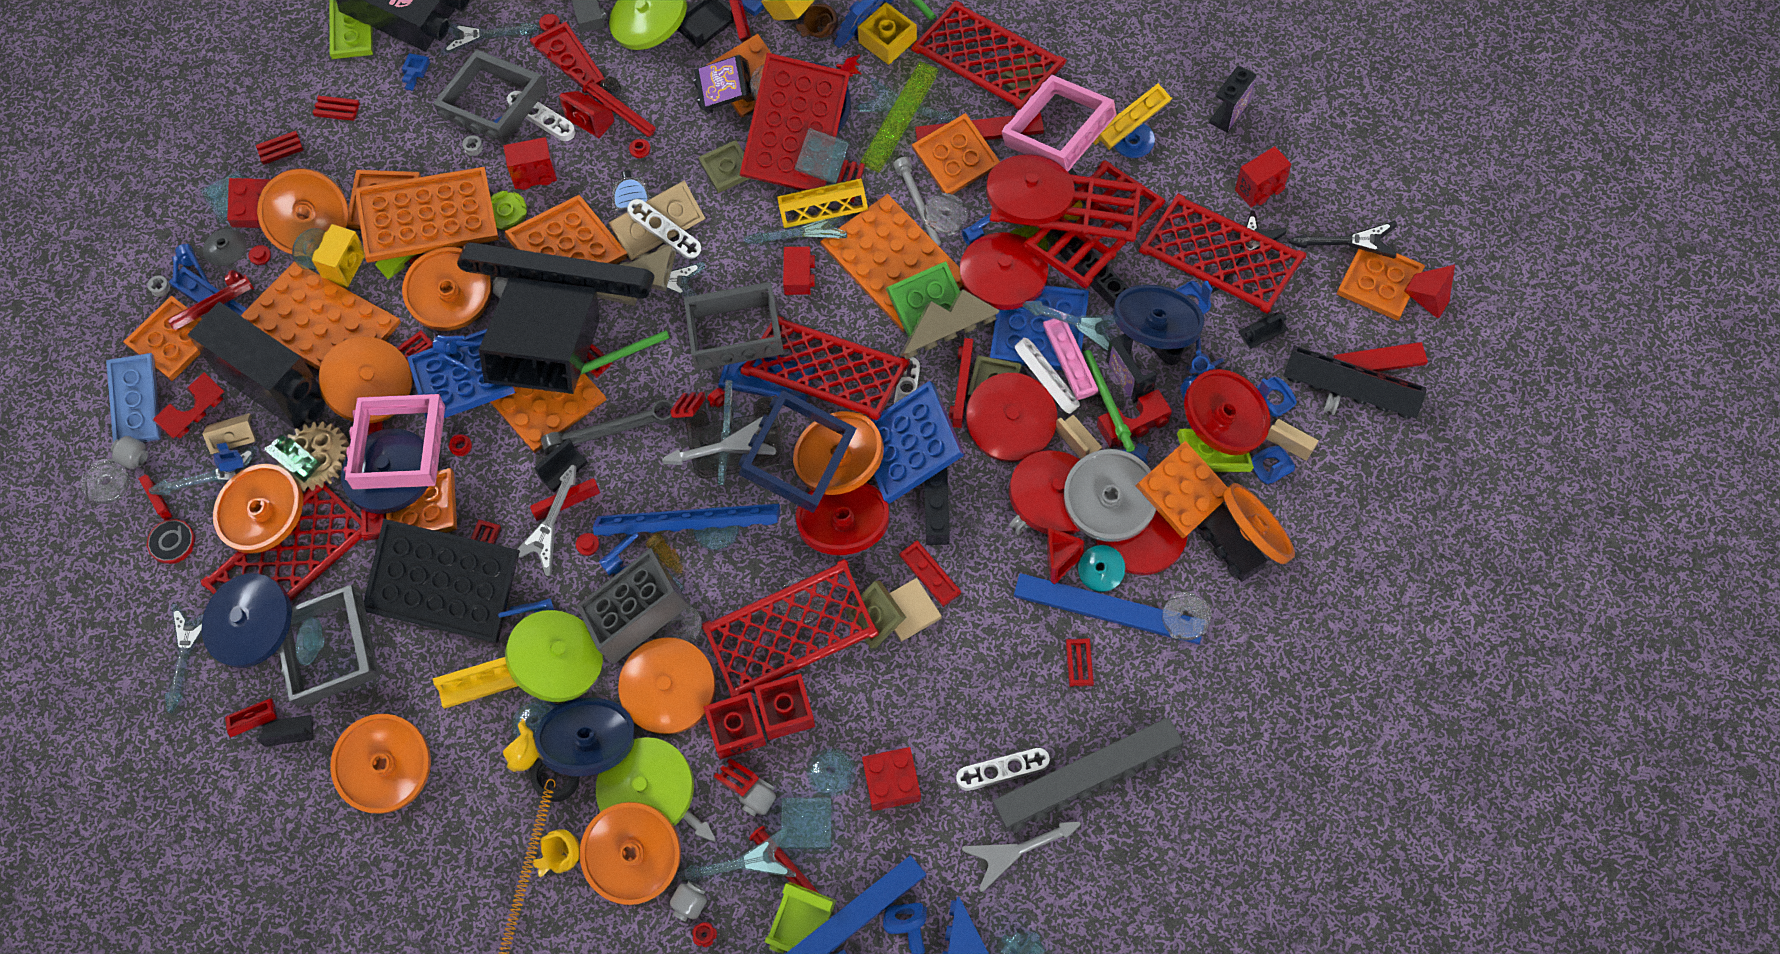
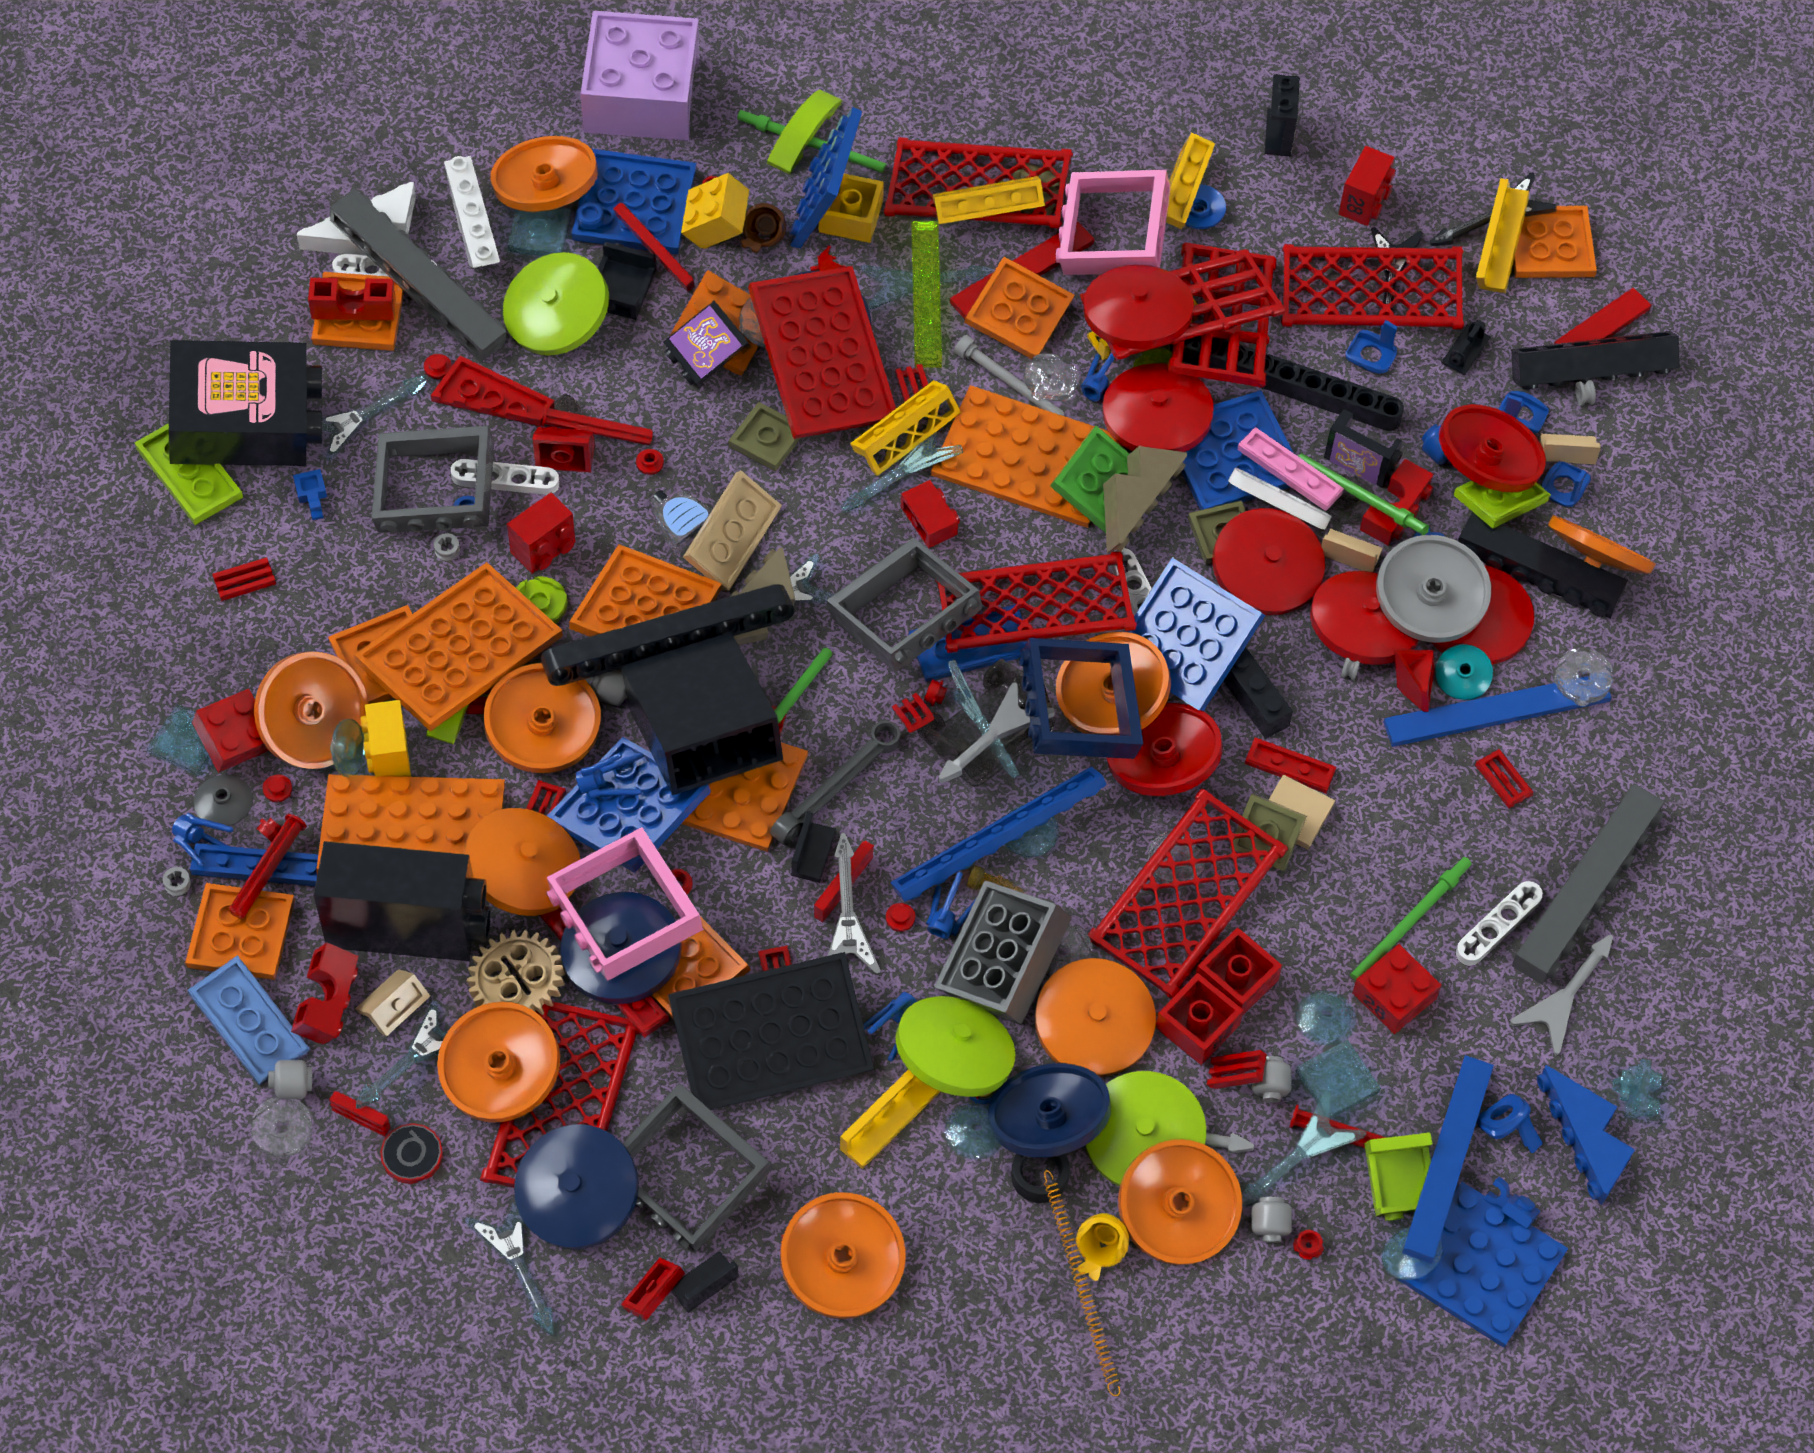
camera: 35 degrees left, 5 degrees down
blue plate [214,442,244,472] -> none
red tile [255,131,303,165] -> none
clear green hinge [264,435,321,483] -> none
clear light blue dish [296,617,324,665] -> none
yellow hat [503,719,539,772] -> none
white beam [627,199,701,259] -> none
clear light blue plate [795,128,850,184] -> none
red plate [949,338,973,428] -> none
clear light blue piece [1023,301,1115,351] -> none
dark blue dish [1113,285,1204,349] -> none
orange plate [1135,441,1228,538] -> none
blue plant [1186,337,1224,374] -> none
red slope [1404,264,1455,318] -> none
none -> yellow fence [932,176,1045,224]
none -> bright green bar [1350,857,1472,980]
none -> yellow fence [1476,178,1530,293]

